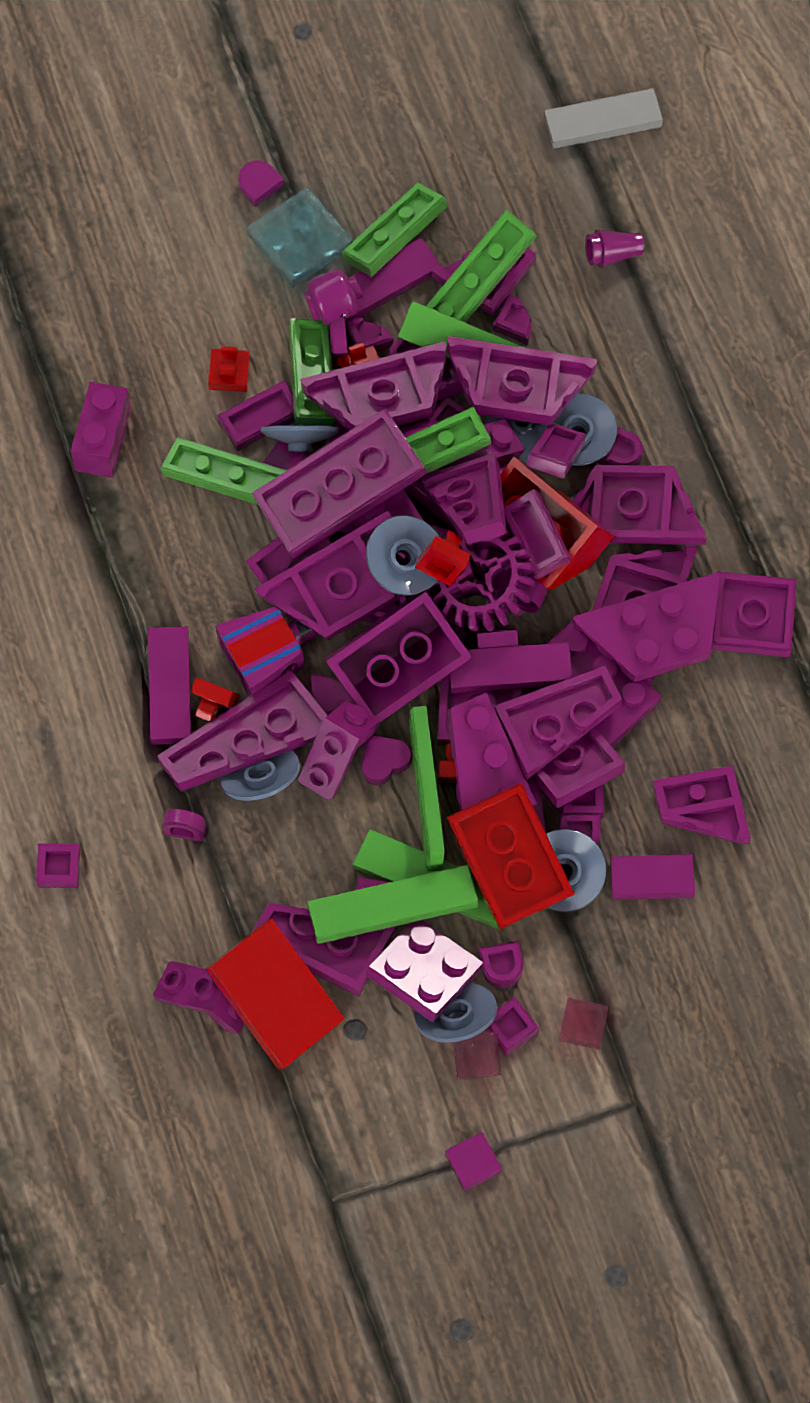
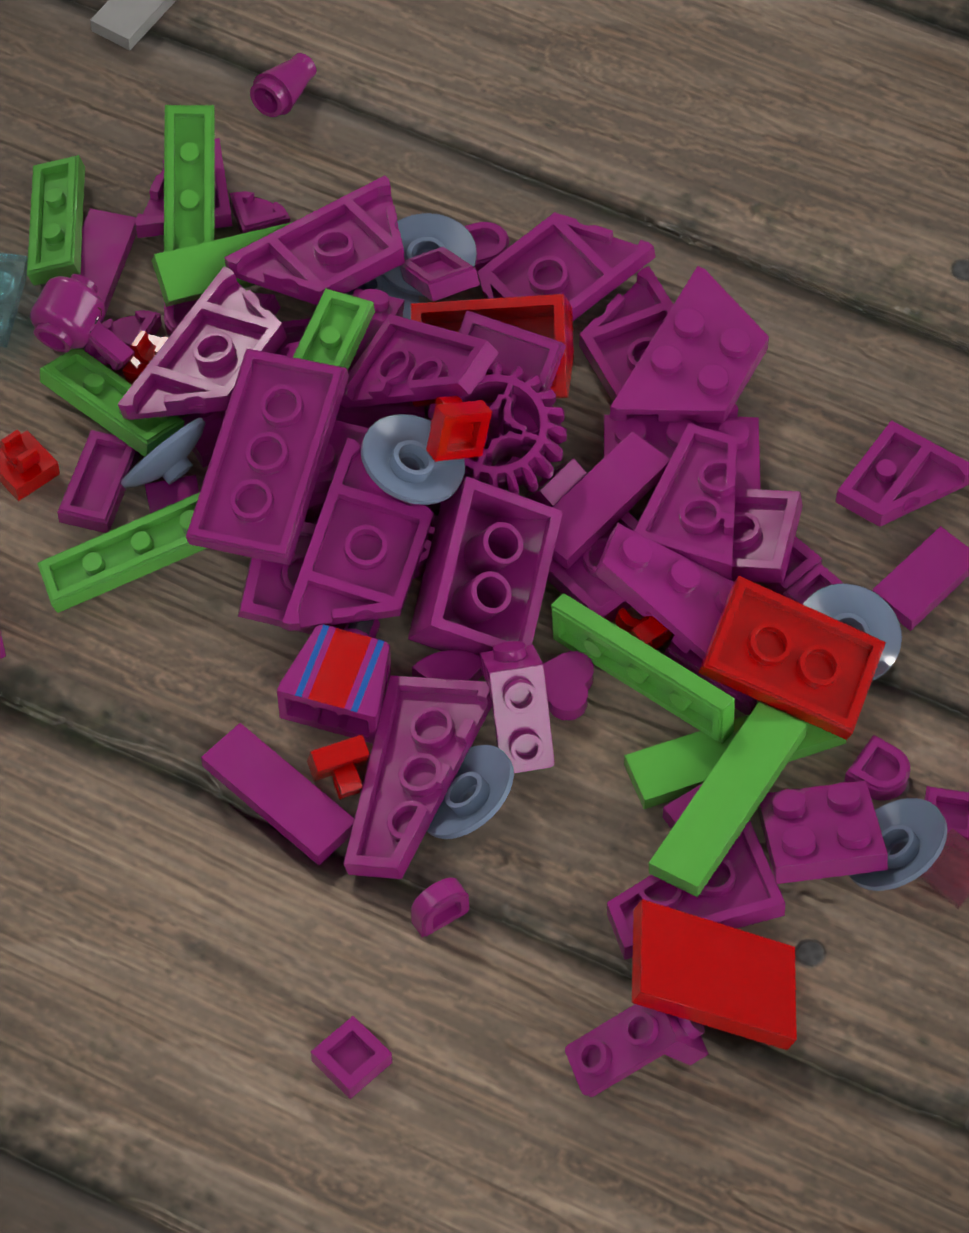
camera: 45 degrees left, 10 degrees down
magenta plate [711,571,797,658] -> none

